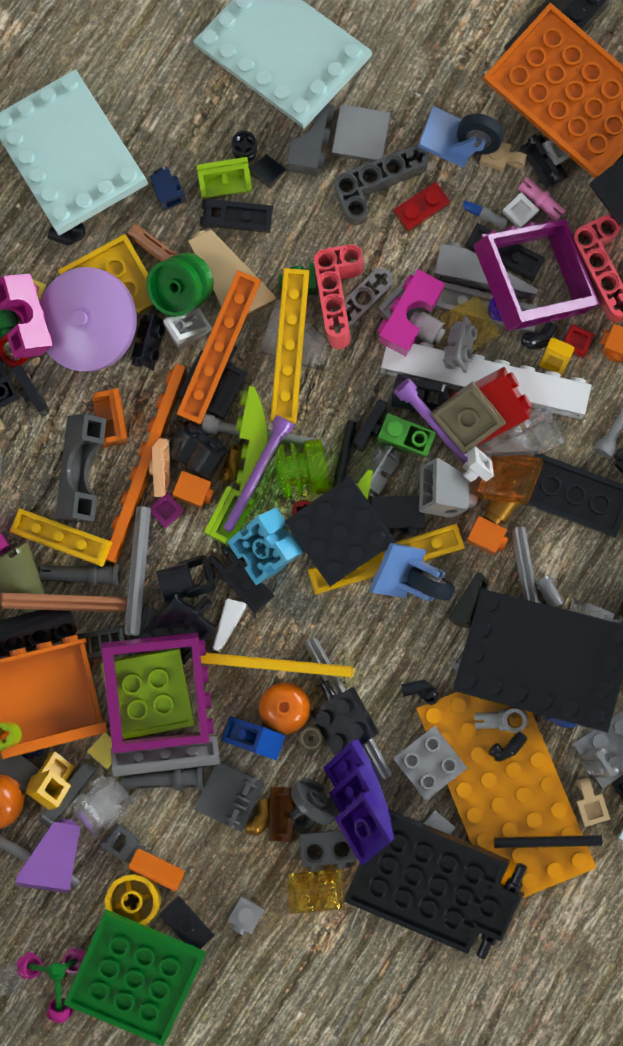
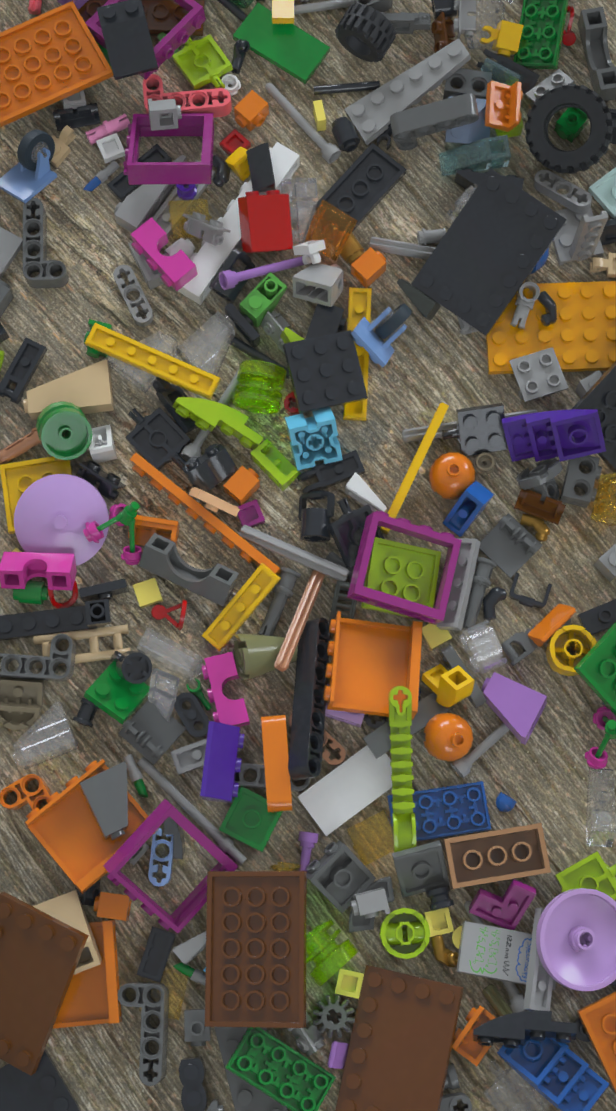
camera: 70 degrees left, 5 degrees down
orange plate [176,270,261,425] -> none
pearl gold arm [219,443,243,482] -> none
medium lavender piece [224,415,295,532] -> none
coral beam [314,244,364,349] -> none
red plate [394,182,450,232] -> none
black arm [401,680,439,705] -> none
dark tan tile [431,381,506,454] -> none
none -> plant [83,501,142,565]
none -> light yellow tile [133,577,163,608]
none -> light grey brick [147,99,182,131]
none -> red piece [151,600,187,631]
none -> black hinge [152,377,198,434]
none -> clear slope [178,311,235,376]
none -> black slope [246,142,276,193]
none -> black arm [483,587,507,620]
none -> black piece [509,572,552,609]

